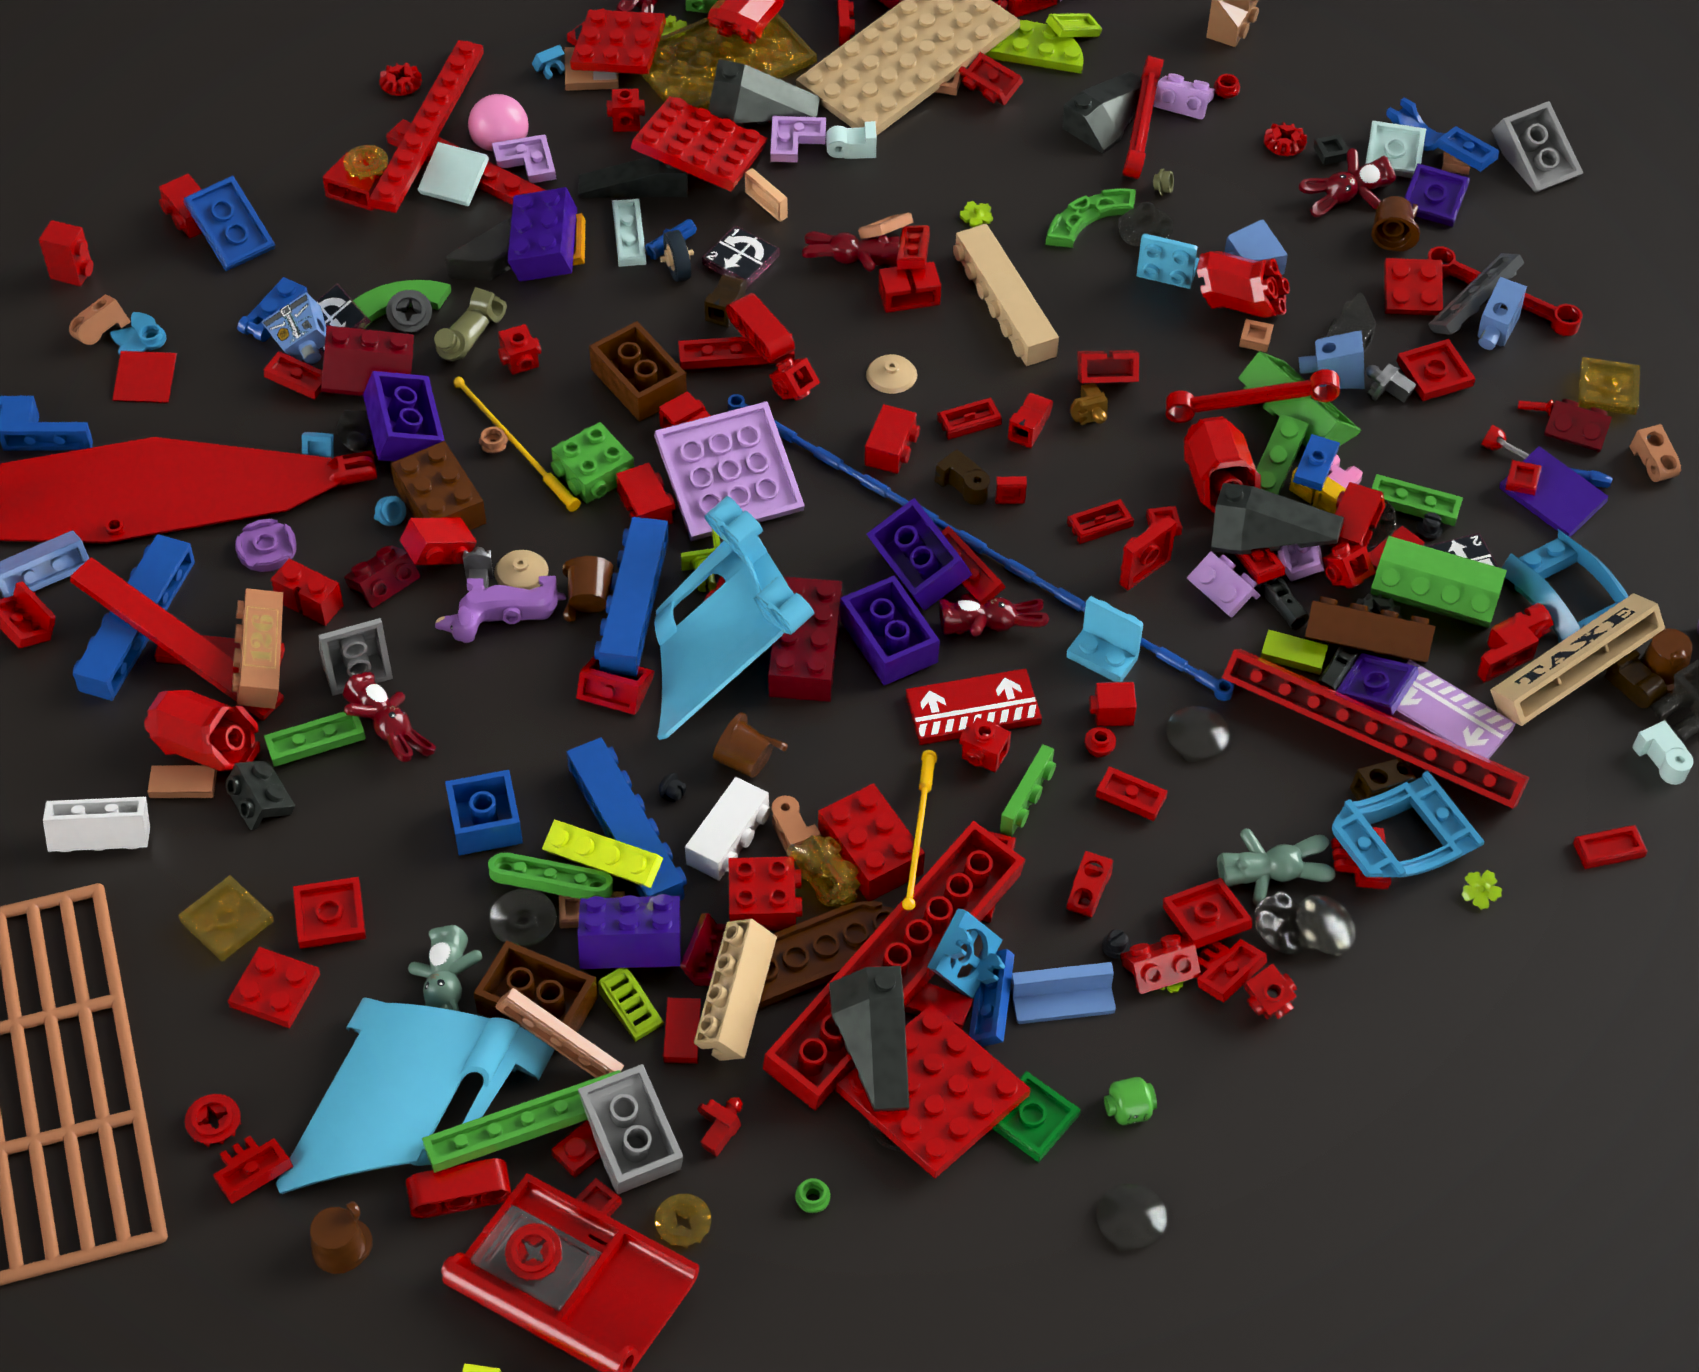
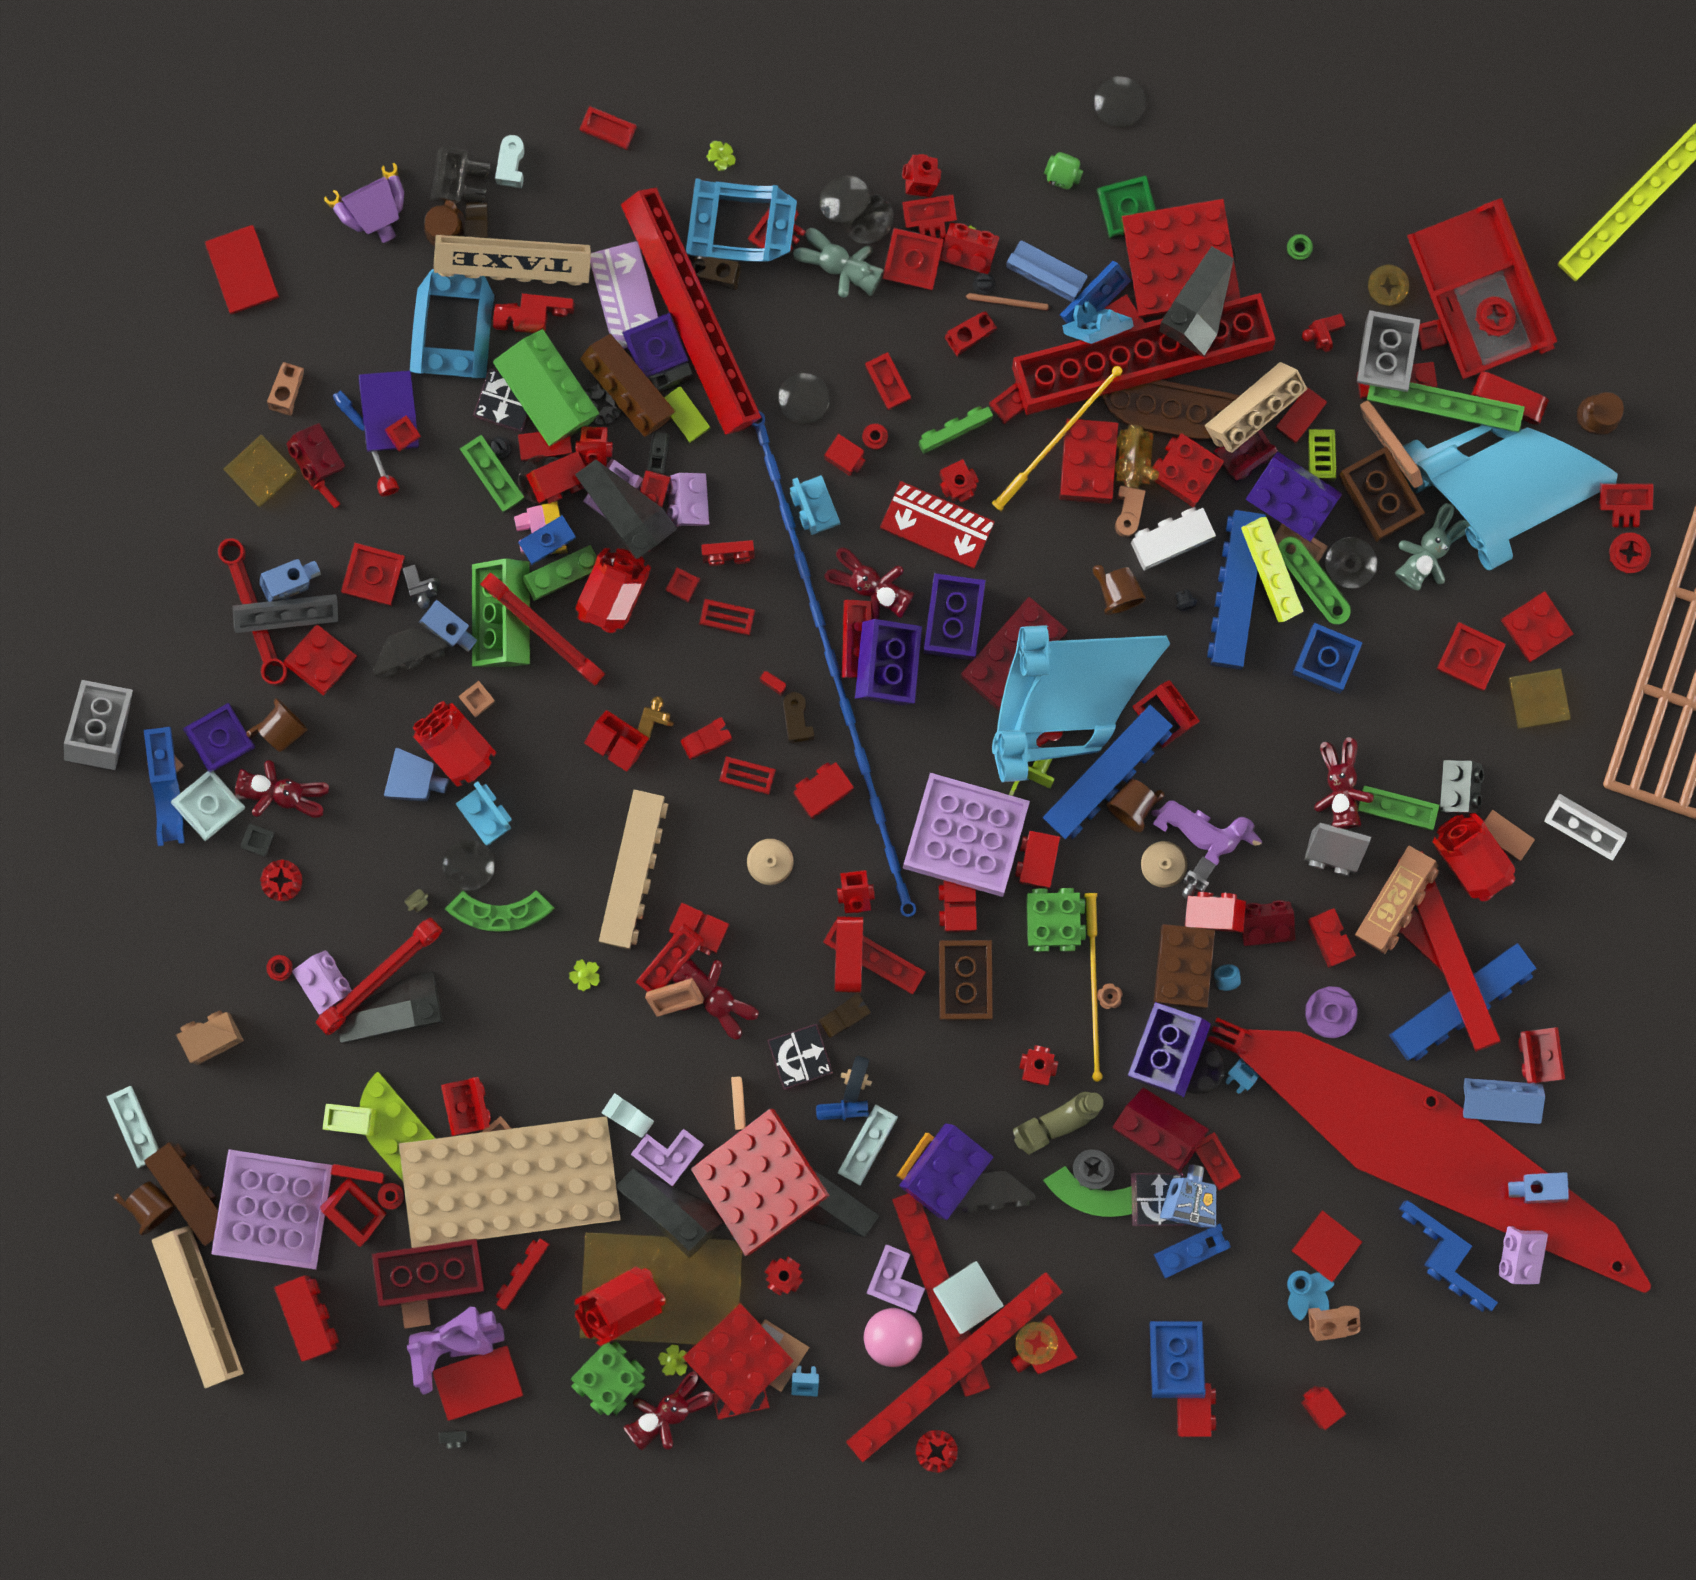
camera: 145 degrees left, 30 degrees up
none -> nougat axle [966,293,1051,310]

